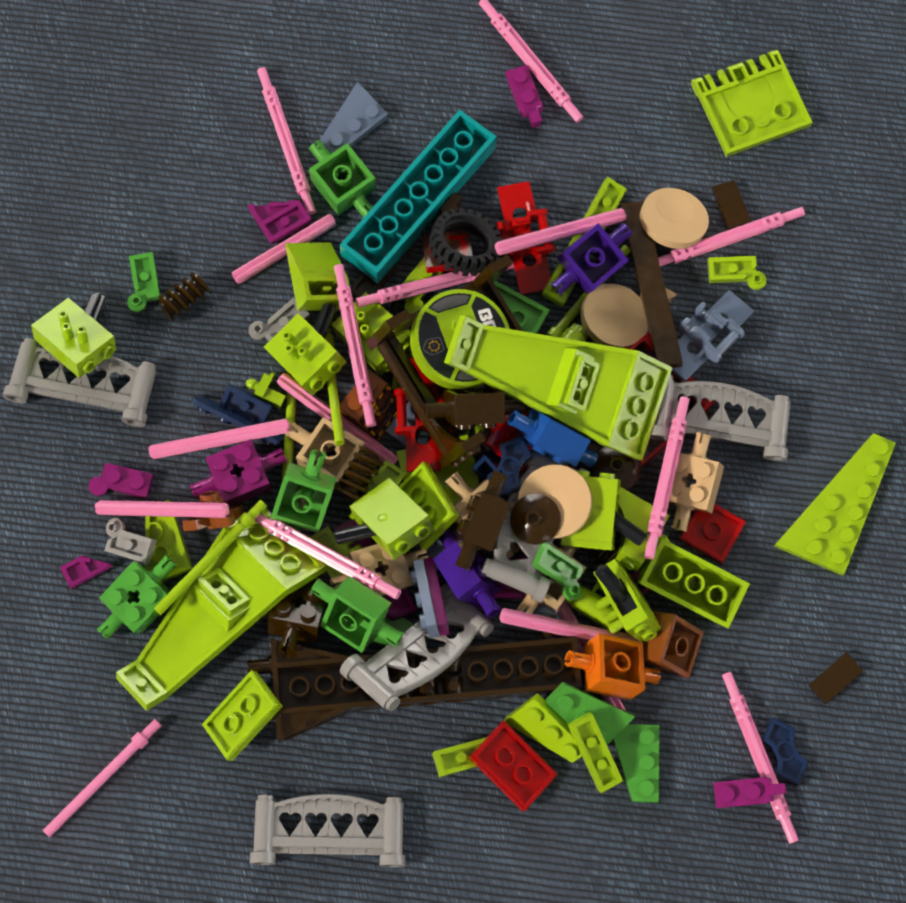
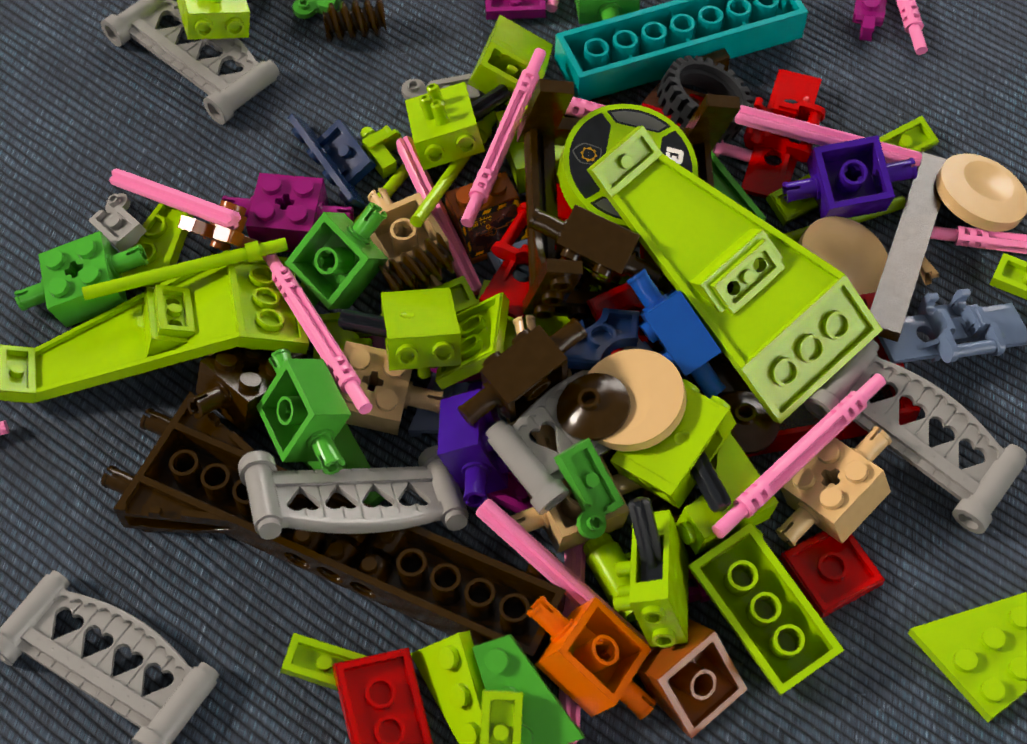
camera: 35 degrees right, 15 degrees down
magenta tile [60,556,113,590] -> none
magenta hinge [89,463,154,499] -> none
bright pink axle [149,419,291,459] -> none
lime tile [202,670,283,761] -> none
bright pink axle [231,214,336,284] -> none
magenta tile [382,589,417,621] -> none
sand blue wing [410,559,440,638] -> none
magenta tile [423,557,450,636] -> none

